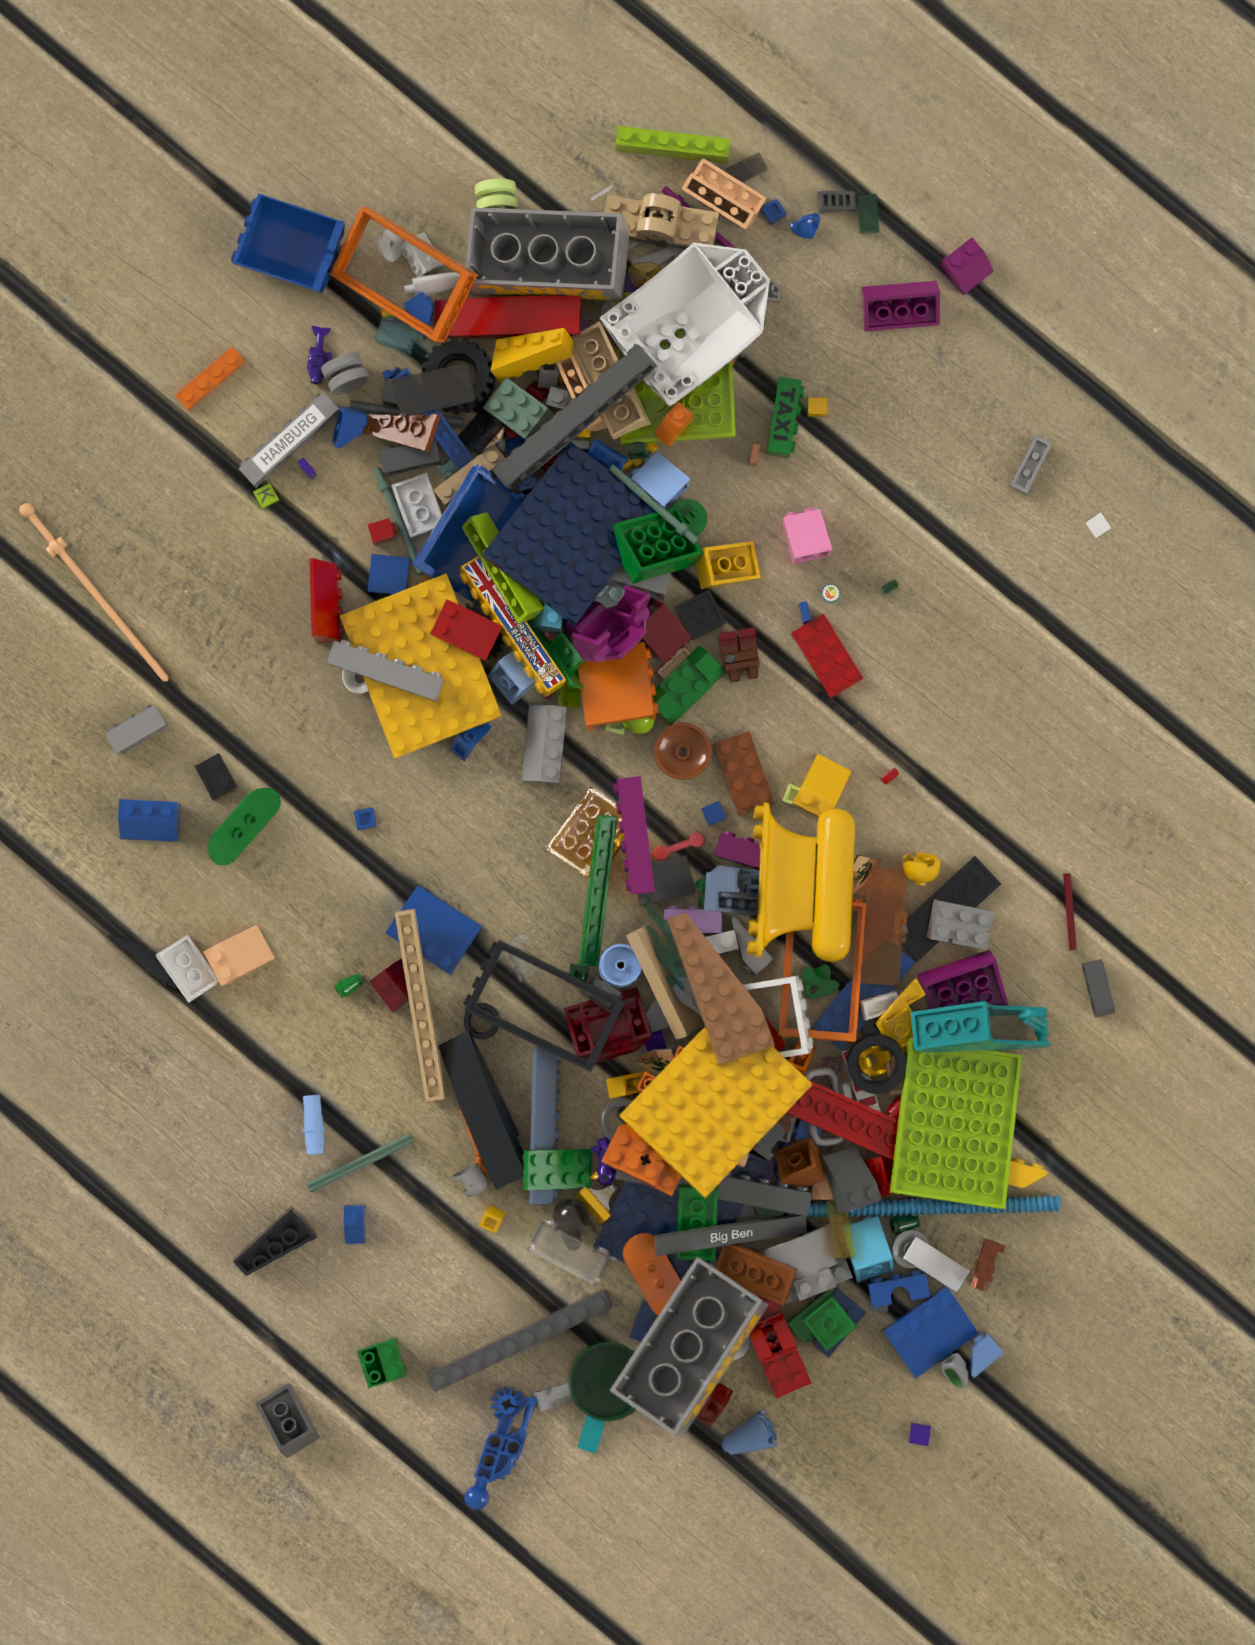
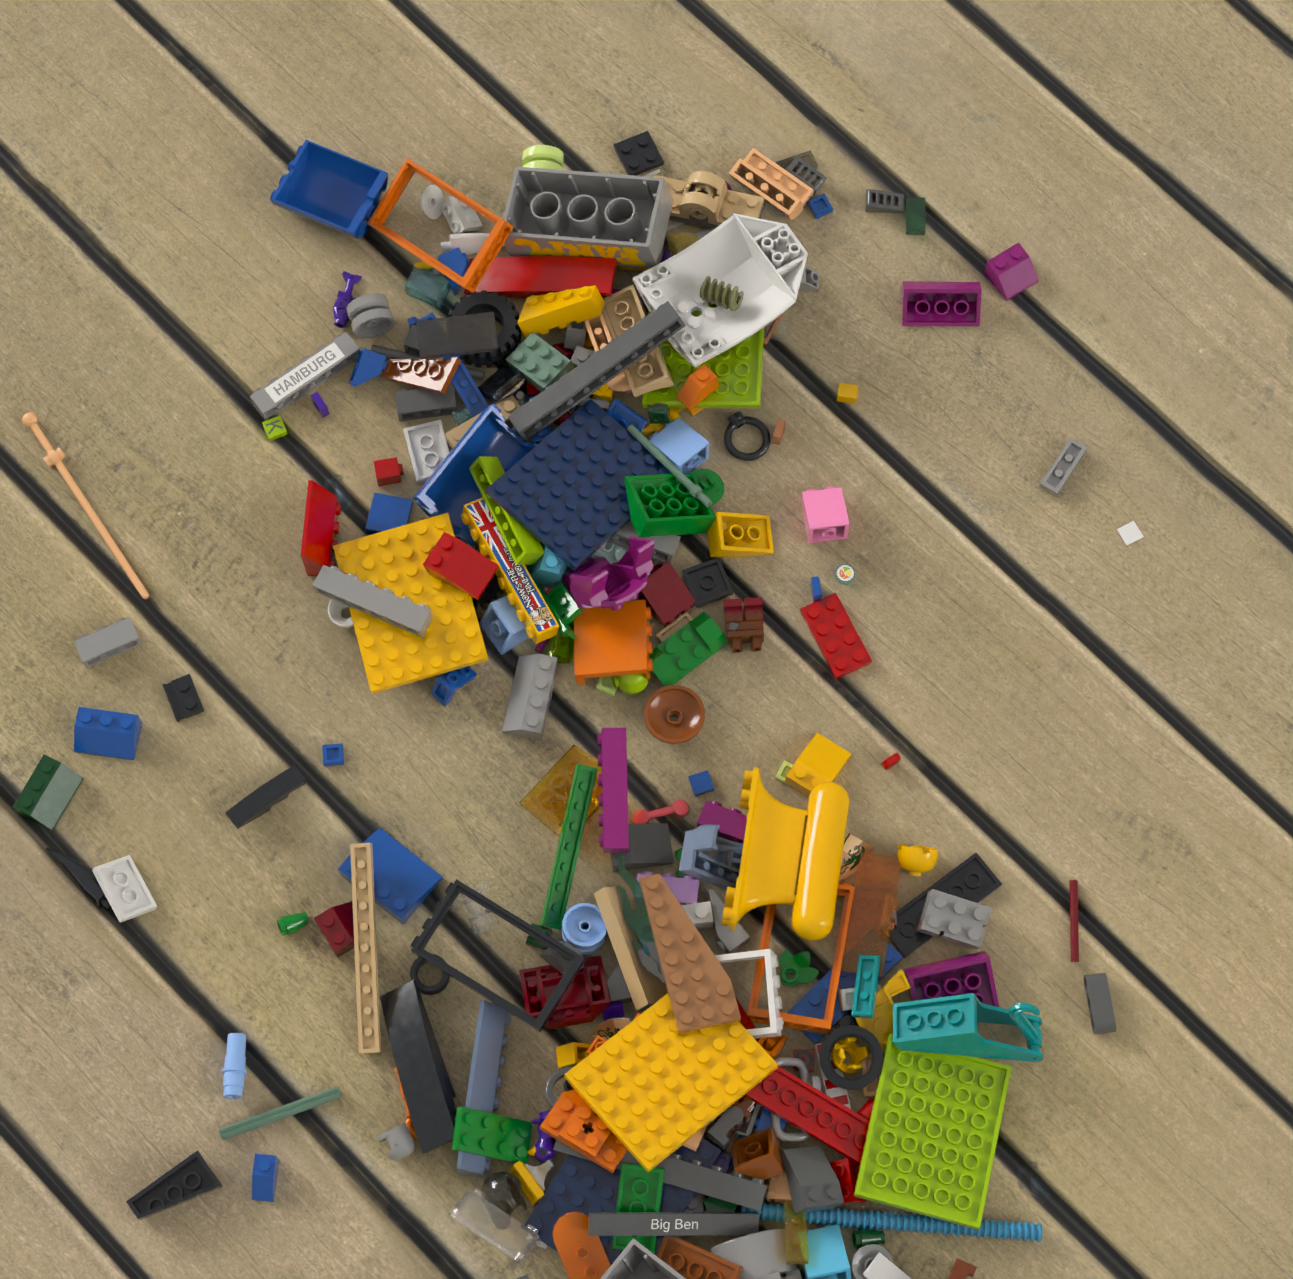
camera: 10 degrees right, 15 degrees down
orange plate [175,347,245,411] -> none
light nougat slope [204,925,275,986] -> none
green piece [208,787,281,865] -> none
sand green bar [374,467,423,574] -> none
yellow slope [479,1205,506,1234] -> none
lime brick [615,126,730,164] -> none
dark orange plate [713,731,775,816] -> none
green brick [766,377,804,458] -> none
blue piece [790,212,821,239] -> none
clear green tile [880,579,899,596] -> none
yellow slope [1008,1158,1048,1188] -> none
none -> slope [13,754,84,831]
none -> black slope [226,765,307,829]
none -> black plate [614,131,664,176]
none -> olive piece [700,276,744,311]
none -> black piece [724,411,771,461]
none -> dark grey slope [785,156,827,195]
none -> teal tile [851,955,881,1018]

